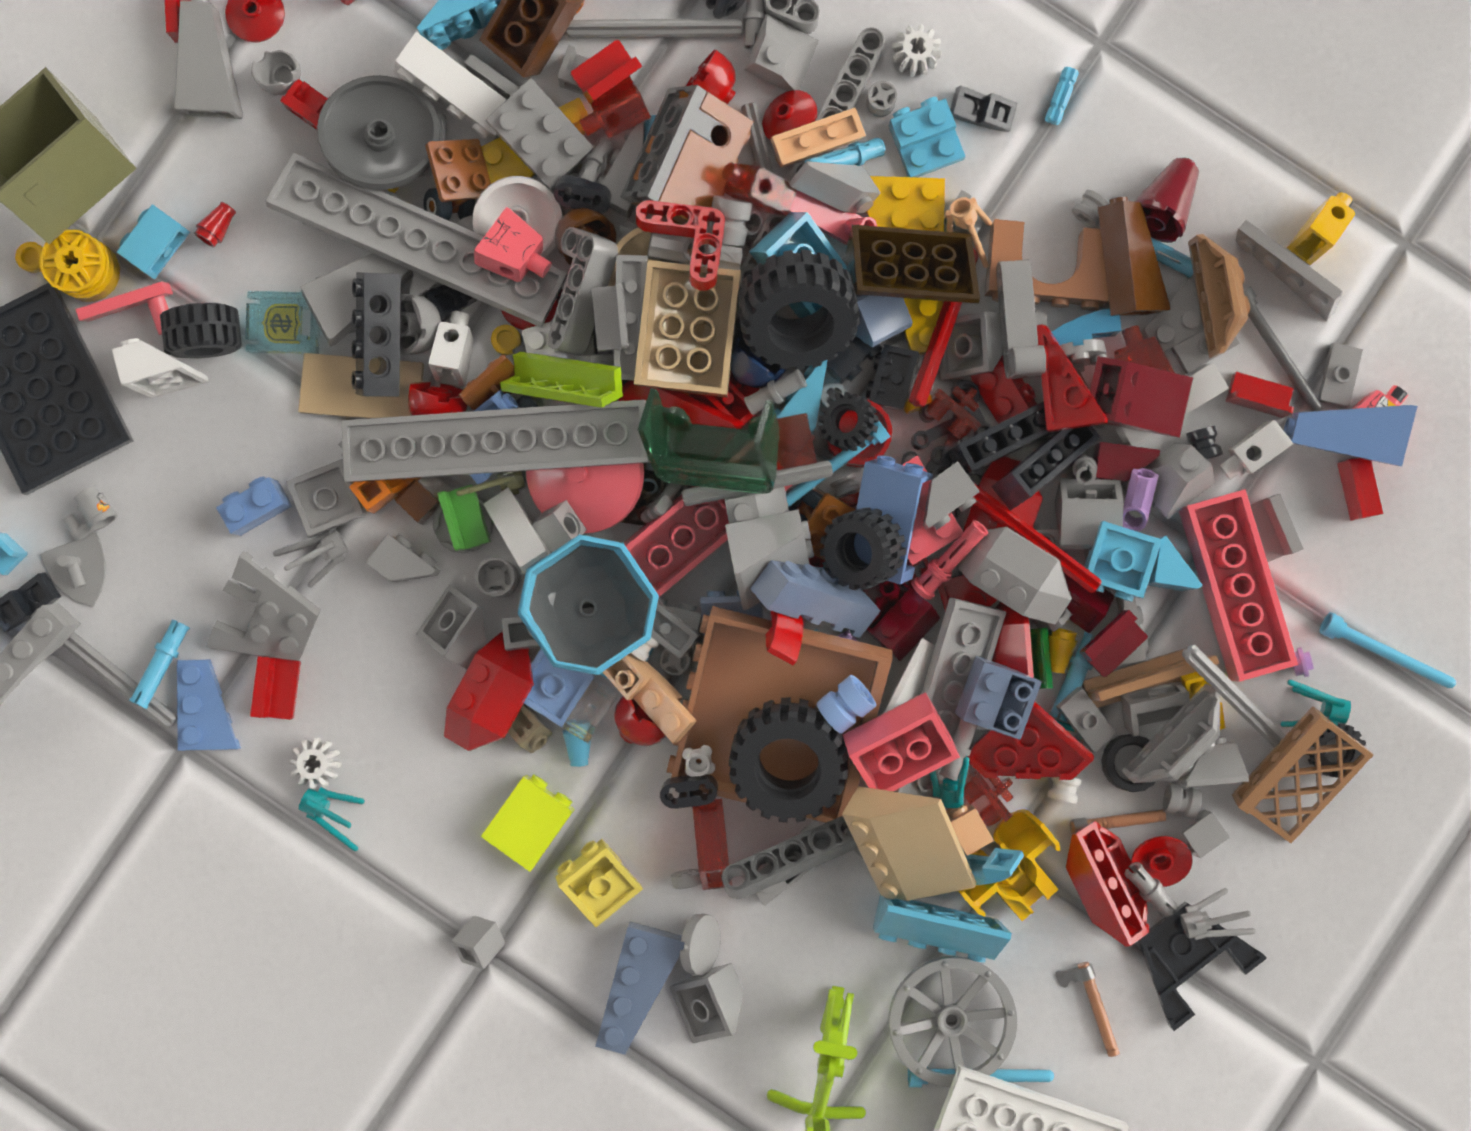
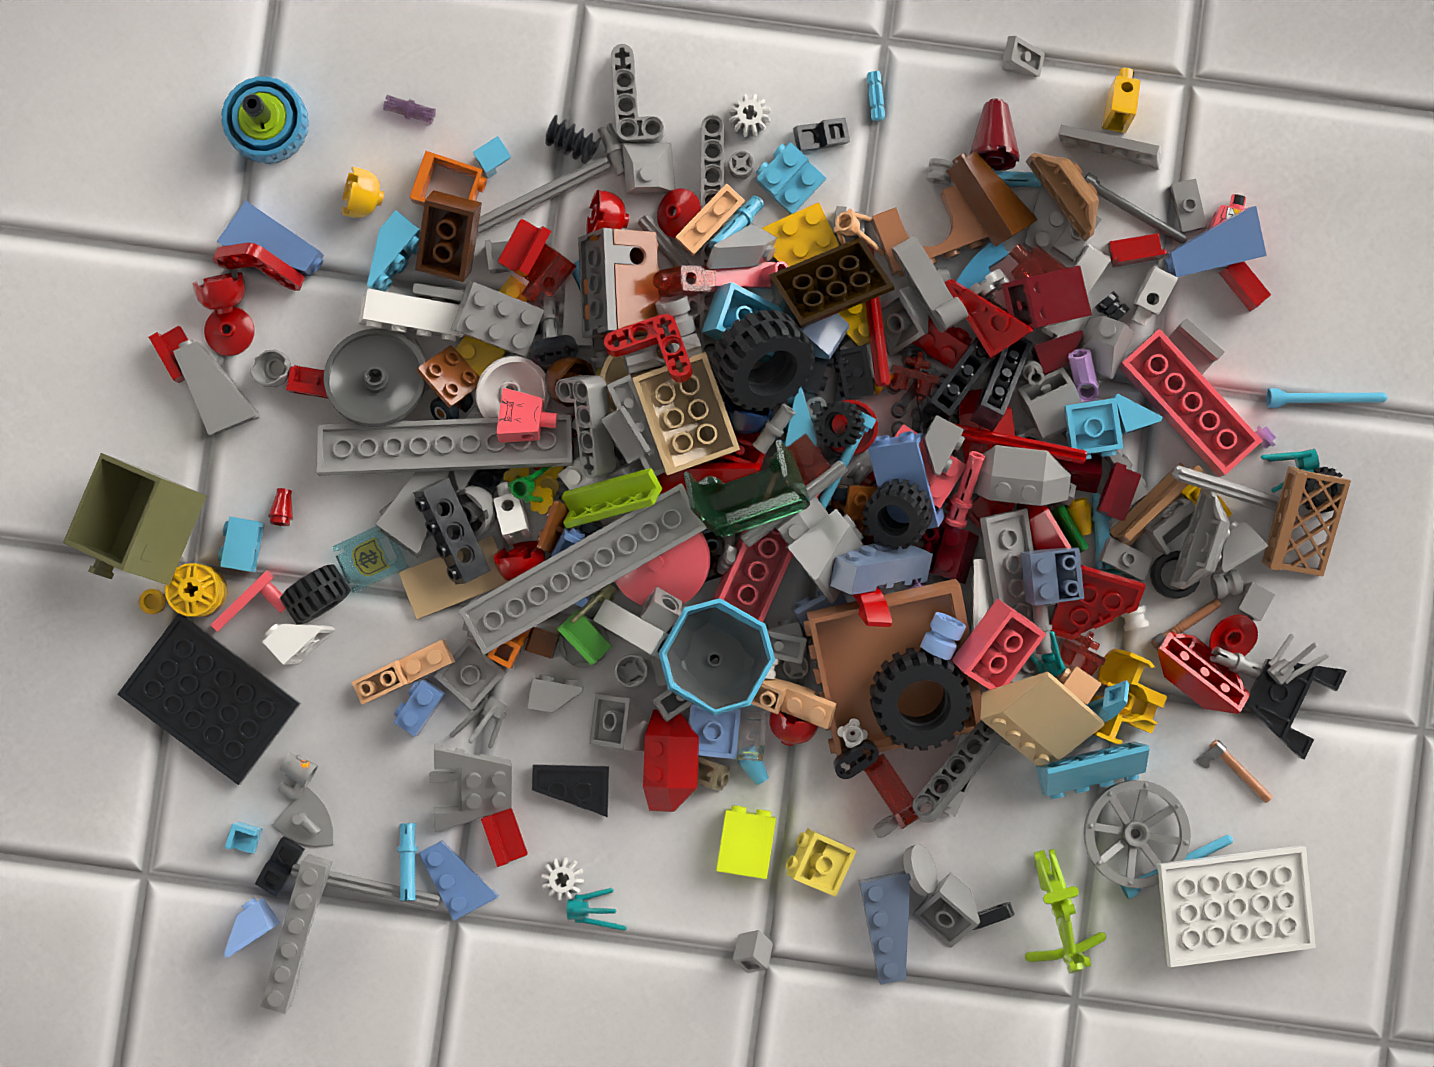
camera: 30 degrees left, 0 degrees up
none -> light nougat slope [351,639,455,705]
none -> plant [504,466,564,515]
none -> black wing [532,764,609,817]
none -> black beam [973,902,1015,930]
none -> light grey slope [1002,36,1045,77]

